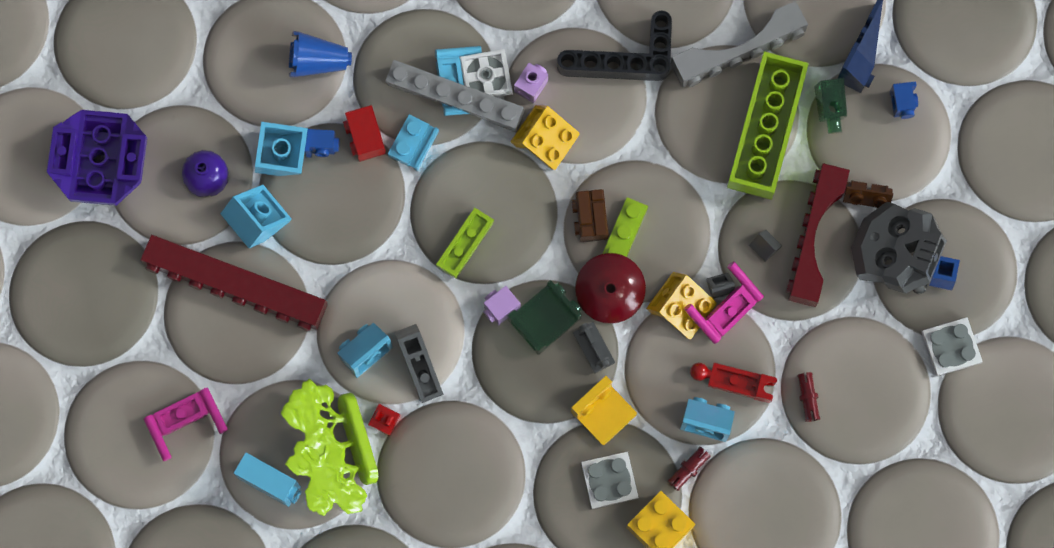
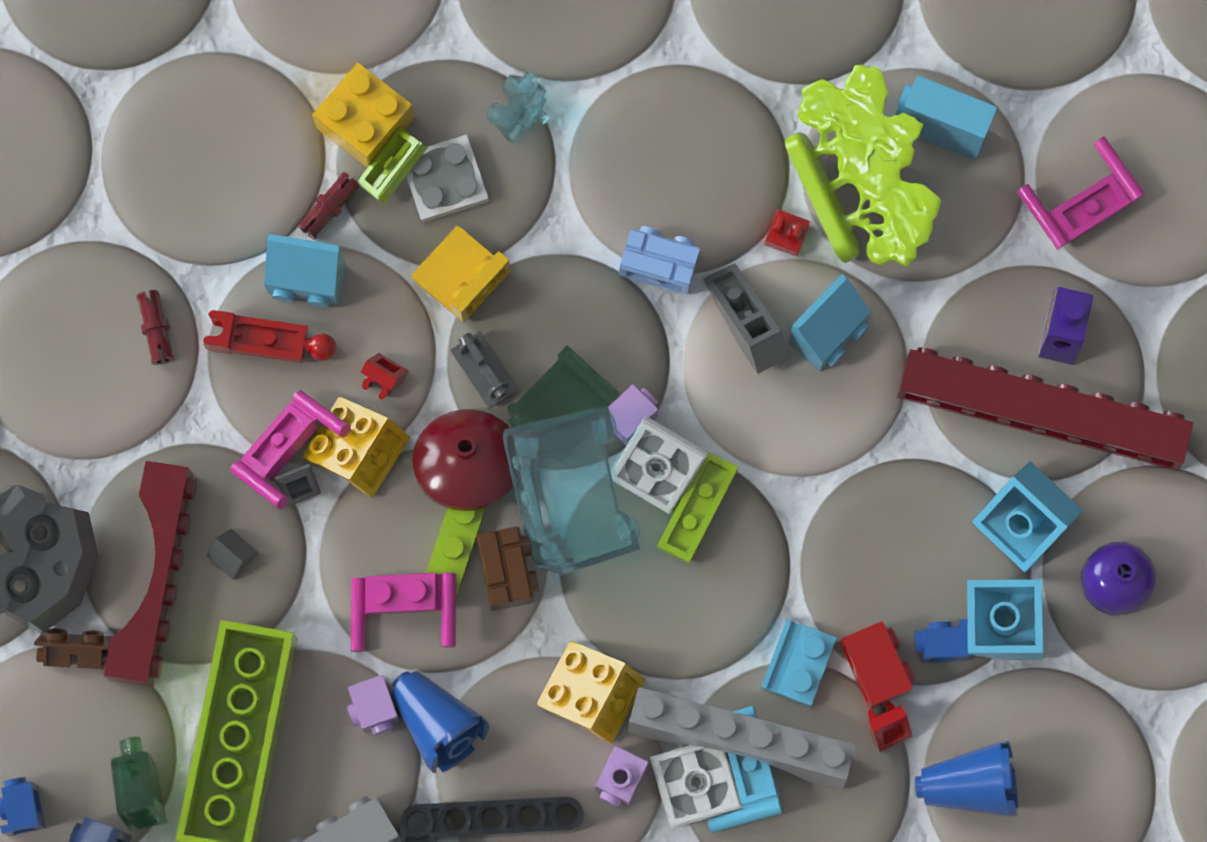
camera: 175 degrees right, 0 degrees up
none -> lavender brick [347,675,400,736]
none -> dark pink plate [351,573,456,652]
none -> lime tile [357,126,427,204]
none -> red tile [360,353,409,400]
none -> blue cone [391,671,489,773]
none -> clear light blue hips [486,71,549,143]
none -> clear light blue windscreen [503,407,640,575]
none -> white piece [607,416,708,514]
none -> light blue brick [619,226,700,295]
none -> red tile [867,701,913,752]
none -> dark purple torso [1038,287,1093,365]

